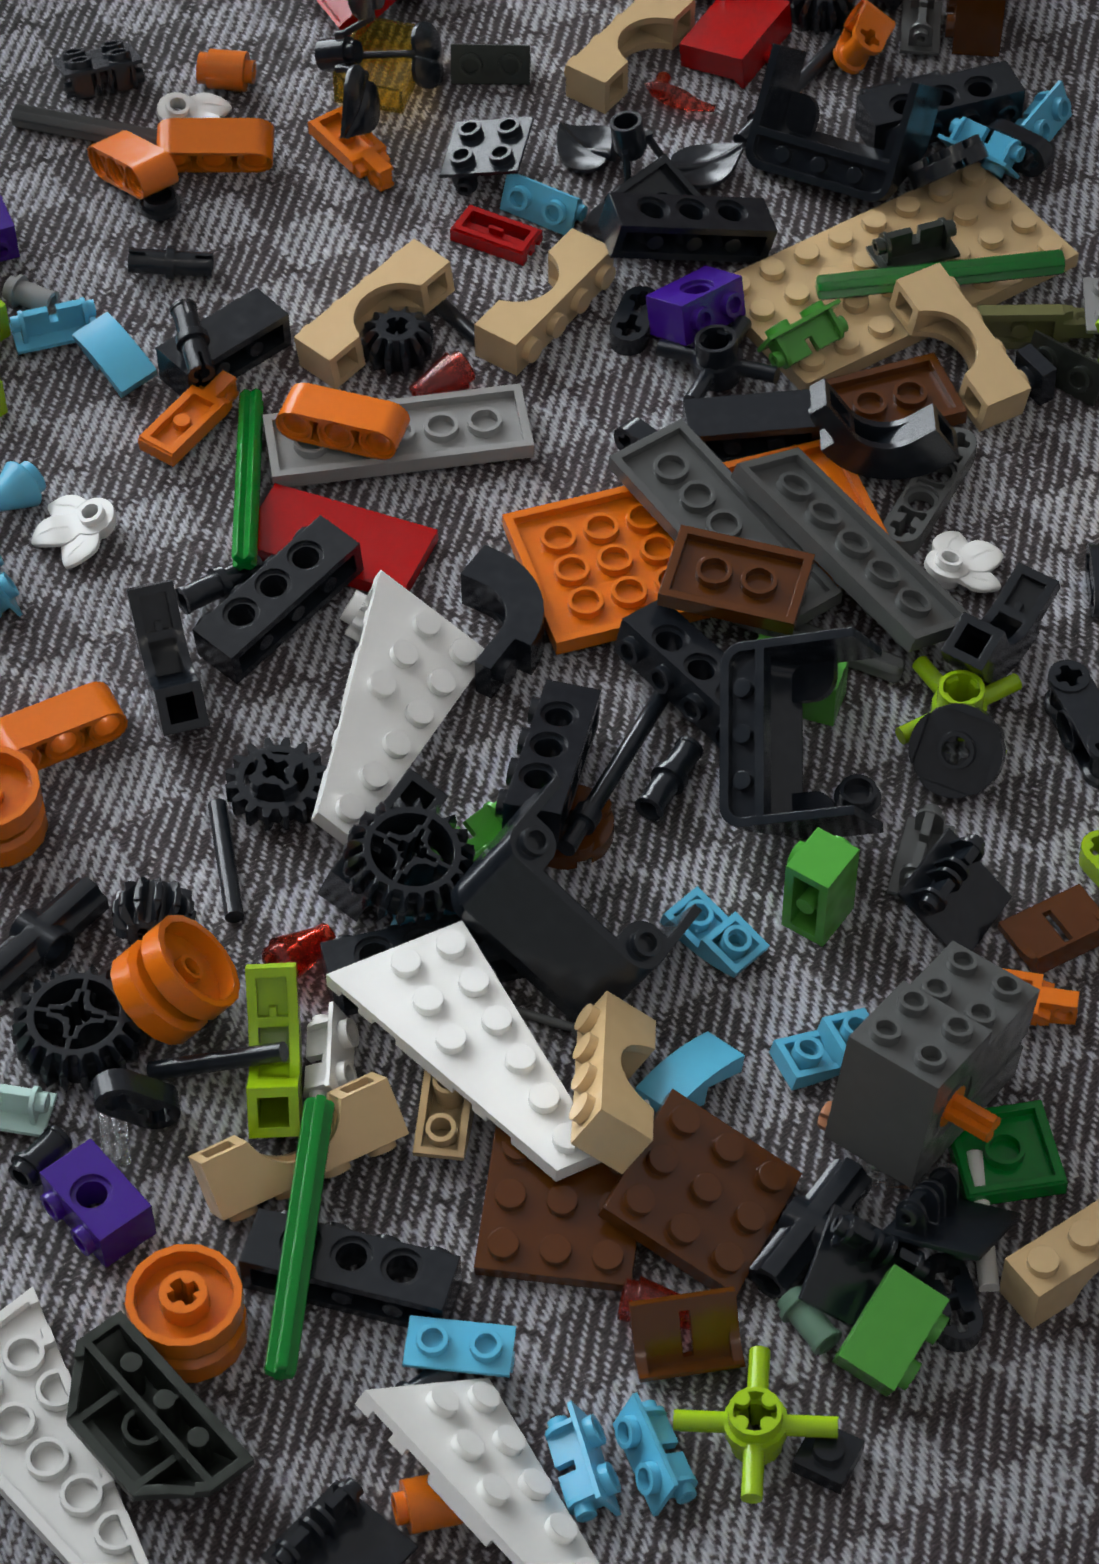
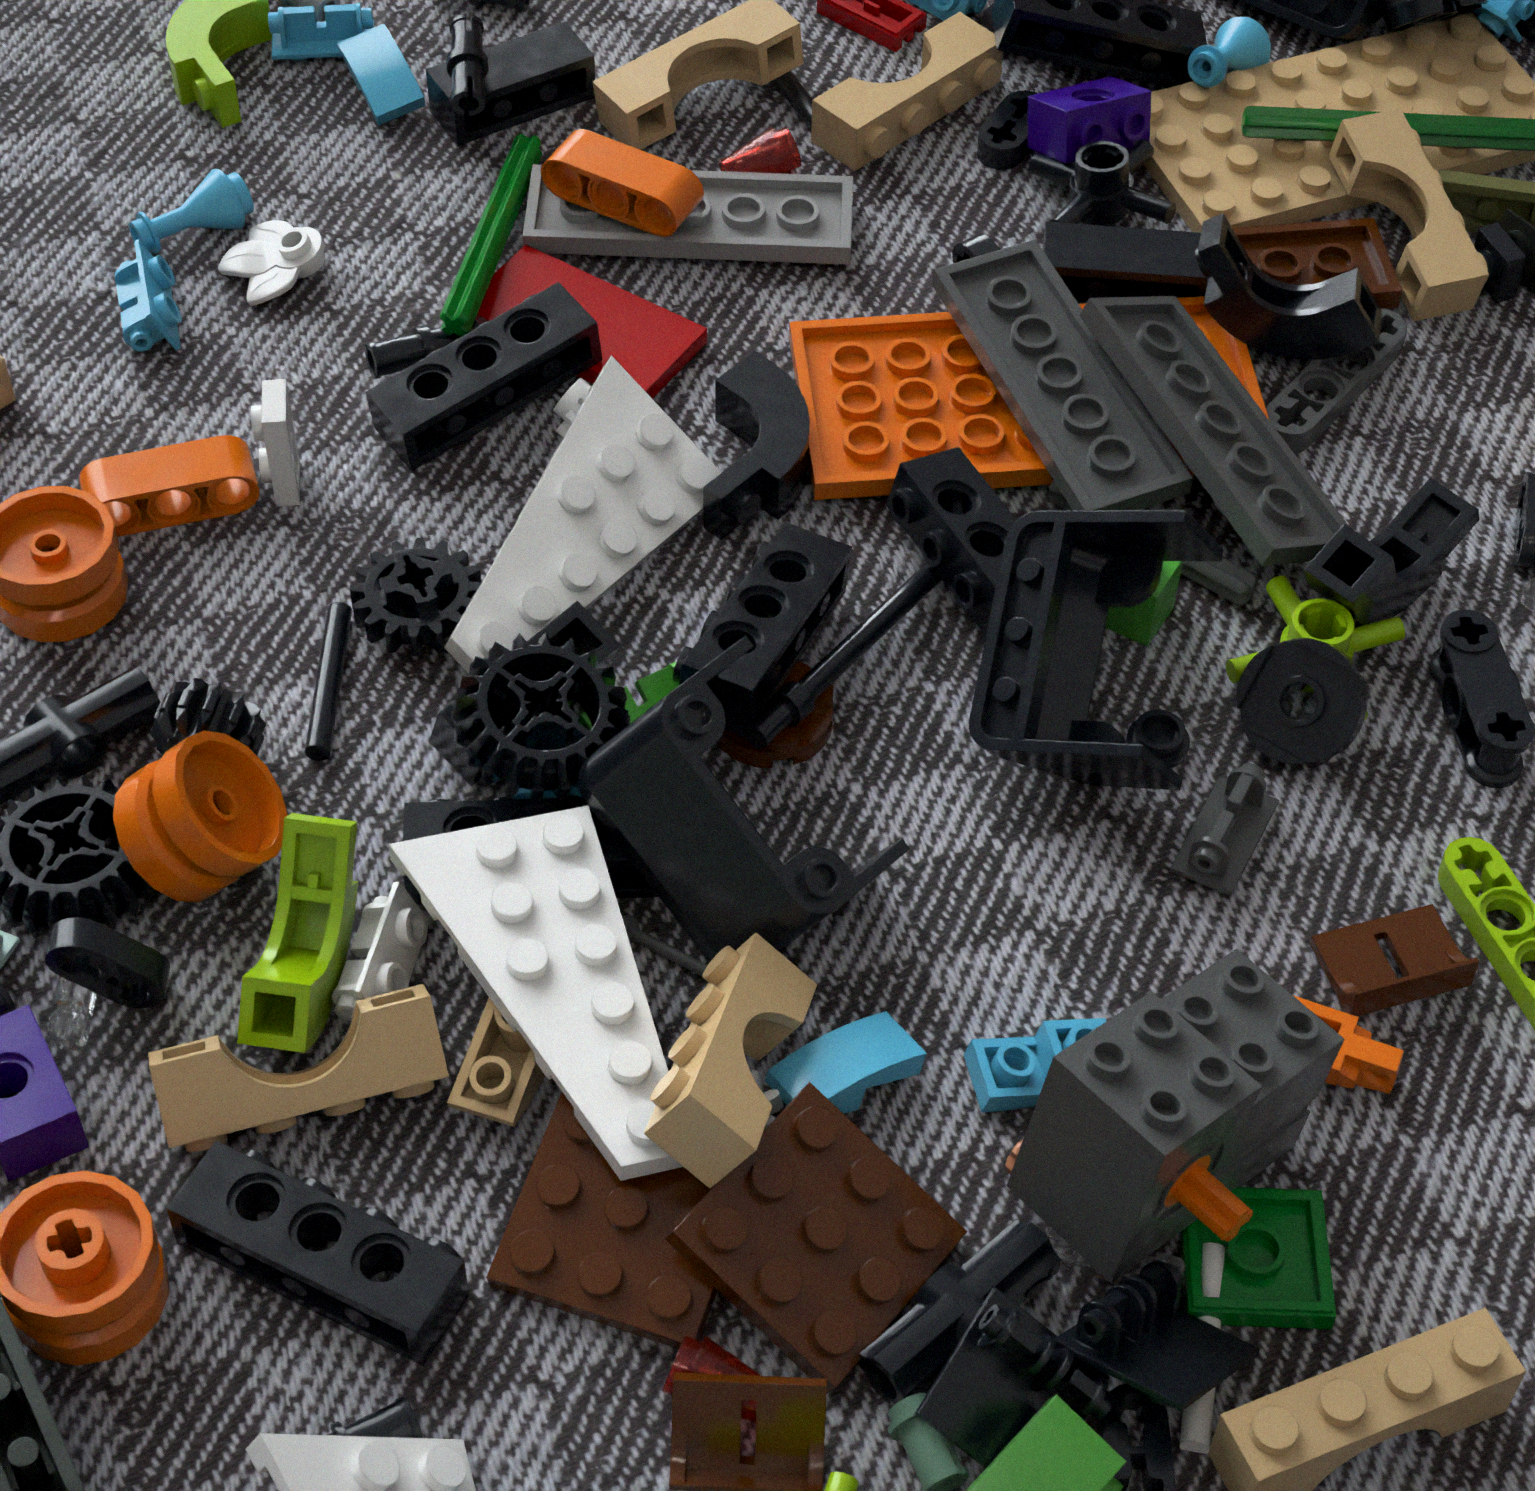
camera: 10 degrees right, 0 degrees up
black arch [126,579,210,736] -> none
orange hinge [138,370,239,467] -> none
black bar [146,1041,289,1080] -> none
clear red cone [262,923,336,980] -> none
green axle [264,1094,335,1381] -> none
black gear [362,306,434,377] -> none
medium azure hinge [402,1315,516,1378] -> none
black pin [635,736,704,821] -> none
reddish brown plate [657,525,815,635] -> none
medium azure slope [660,886,770,978] -> none
bright green hinge [757,298,849,369] -> none
bright green brick [781,827,860,947] -> none
pearl dark grey hinge [866,217,960,269] -> none
black hinge [897,828,1012,951] -> none
white plate [924,531,1004,593] -> none
none -> white plate [251,379,300,507]
none -> medium azure piece [1188,17,1271,87]

